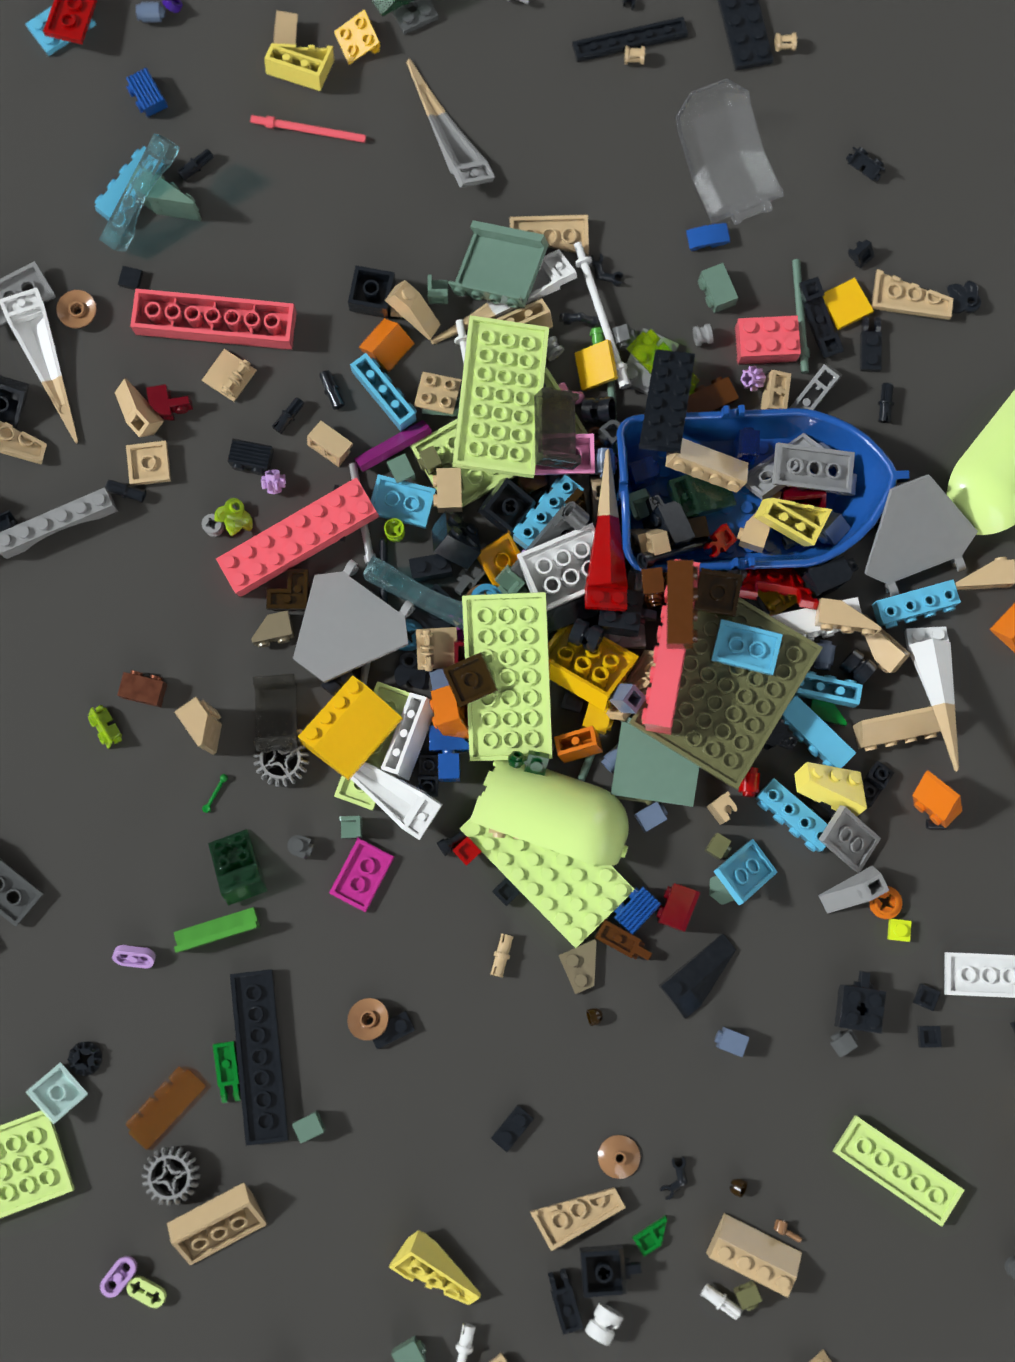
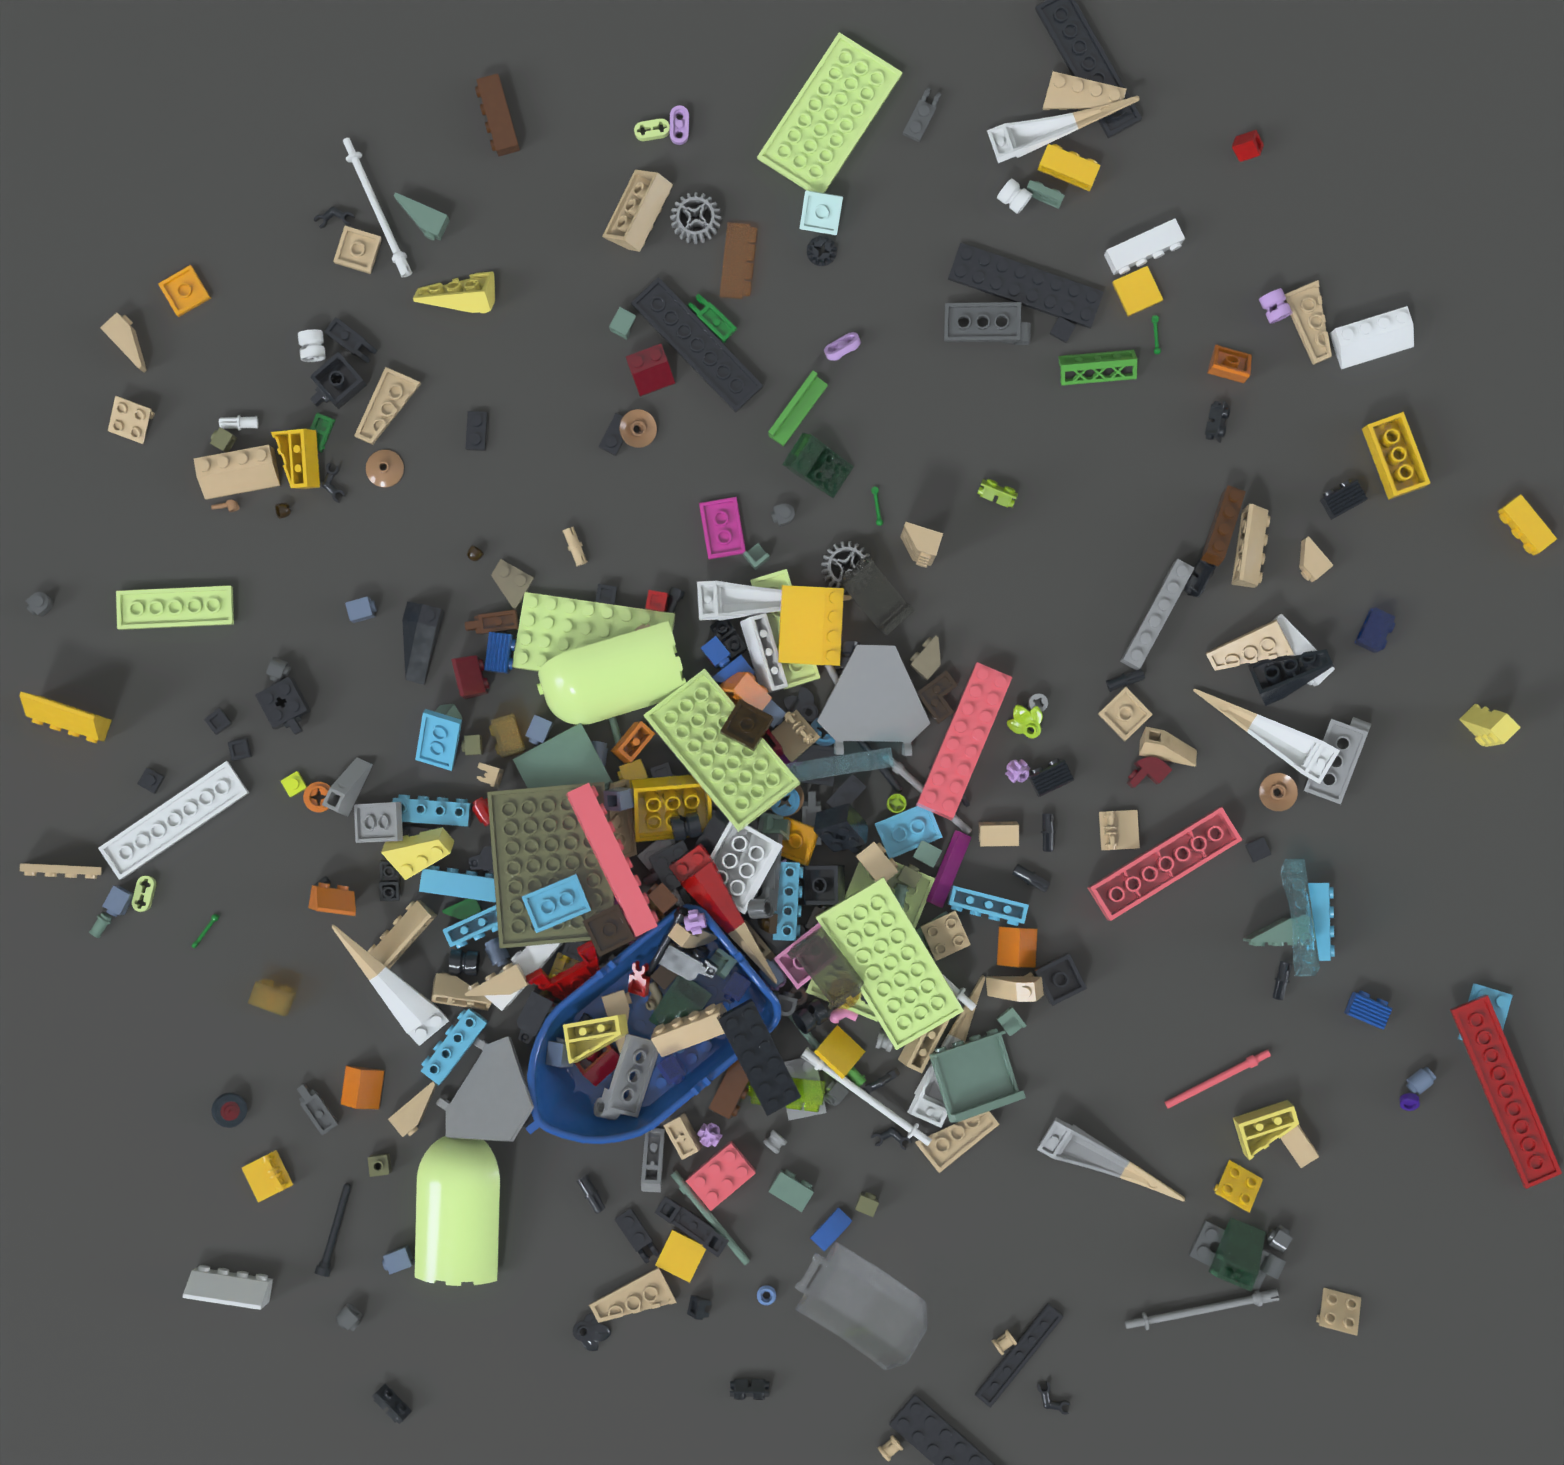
camera: 145 degrees right, 5 degrees up
copper brick [117,670,167,708] -> none
dark green plate [508,750,549,776] -> none
reddish brown brick [667,560,698,649] -> none
light grey hinge [772,443,857,496] -> none
none -> yellow wedge [271,429,320,489]
none -> clear yellow brick [489,714,526,758]
none -> dark red slope [626,344,676,397]
none -> dark tan arm [646,981,663,1011]
none -> lavender gear [684,909,707,935]
none -> medium blue plate [757,1285,776,1305]
none -> olive plate [855,1192,879,1217]
none -> sand green pin [893,883,909,908]

